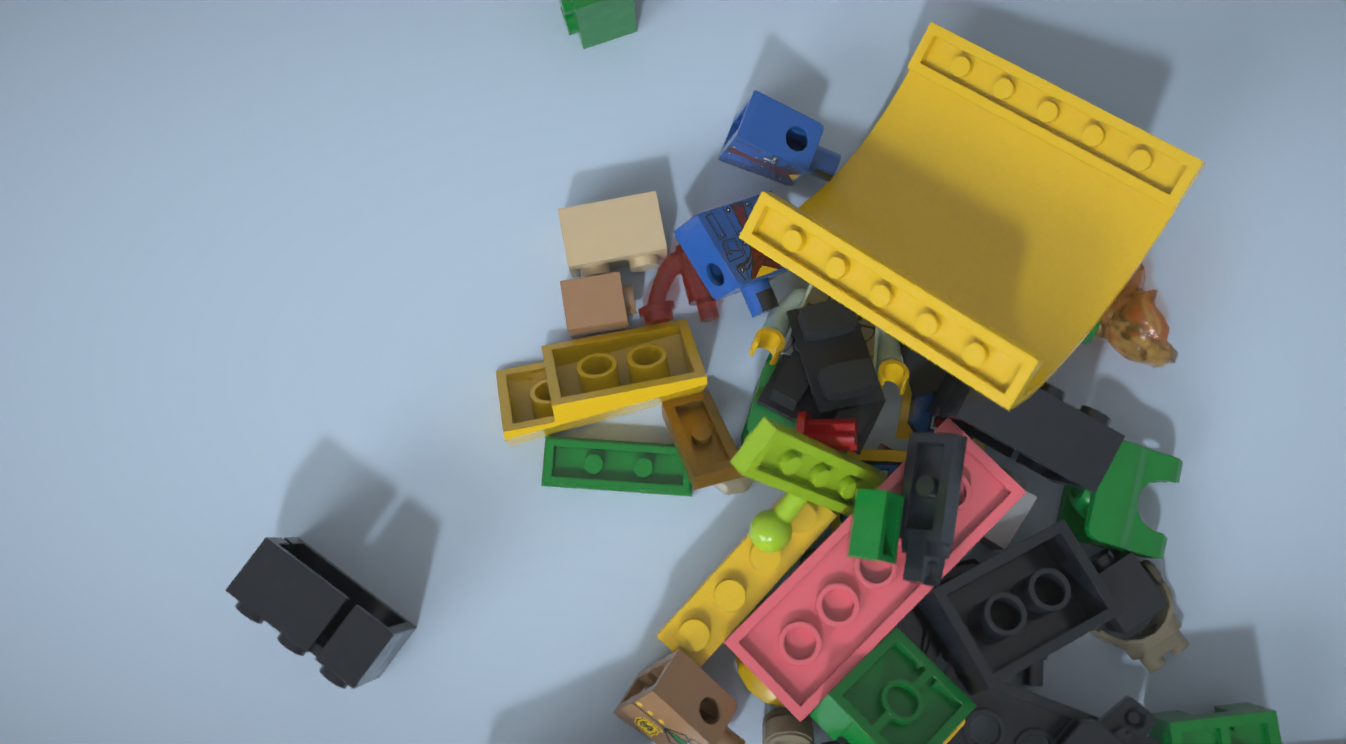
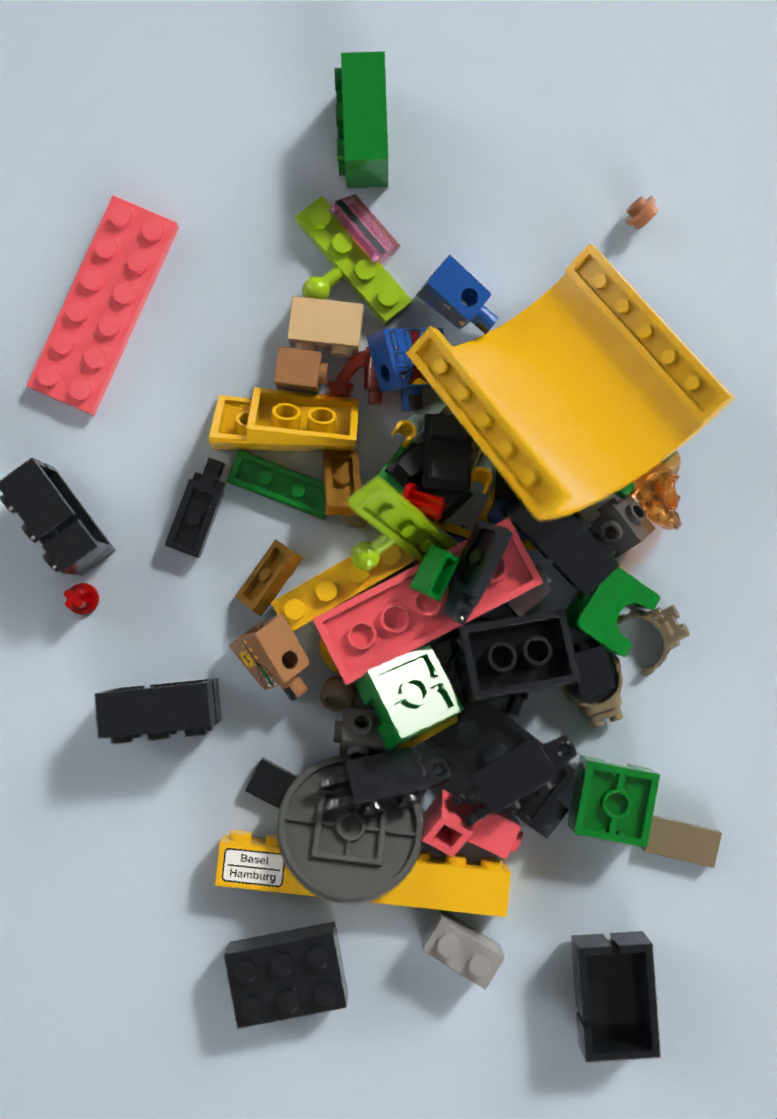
camera: 15 degrees right, 5 degrees up
none -> coral plate [27,195,179,416]
none -> red piece [63,583,100,615]
none -> black hinge [165,457,226,558]
none -> pearl gold plate [235,539,303,617]
none -> lime plate [295,196,412,326]
none -> clear pink tile [329,194,400,262]
none -> dark grey brick [590,494,656,558]
none -> dark tan helmet [617,605,690,676]

